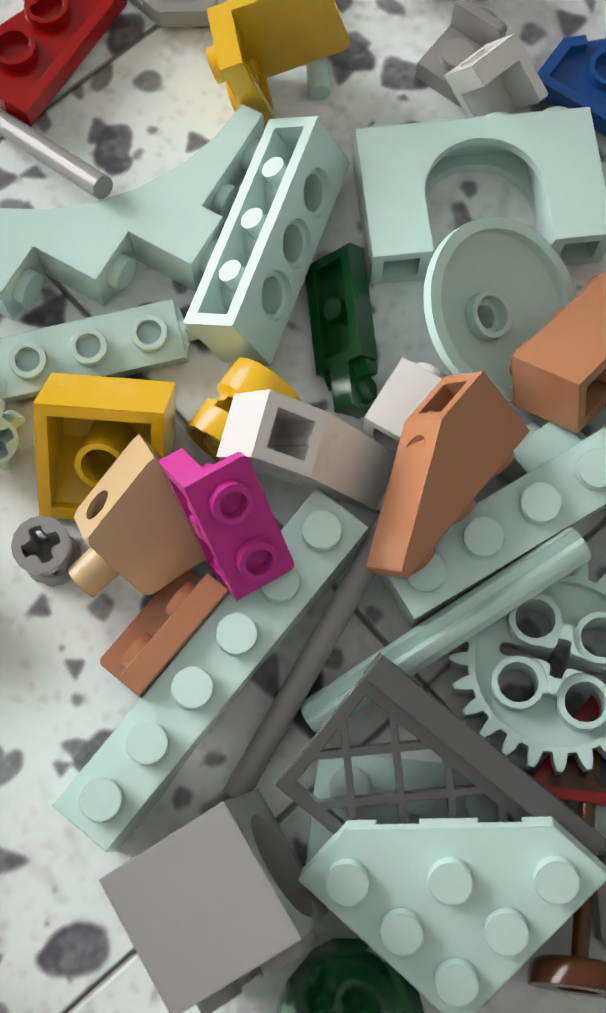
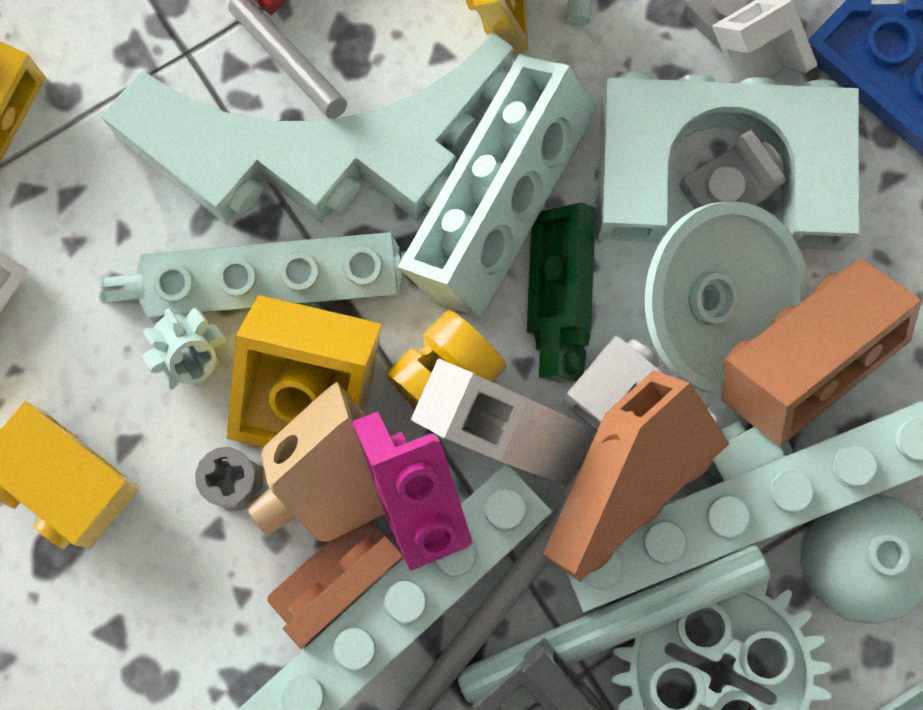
camera: 10 degrees right, 5 degrees up
none -> light grey bracket [679,130,786,209]

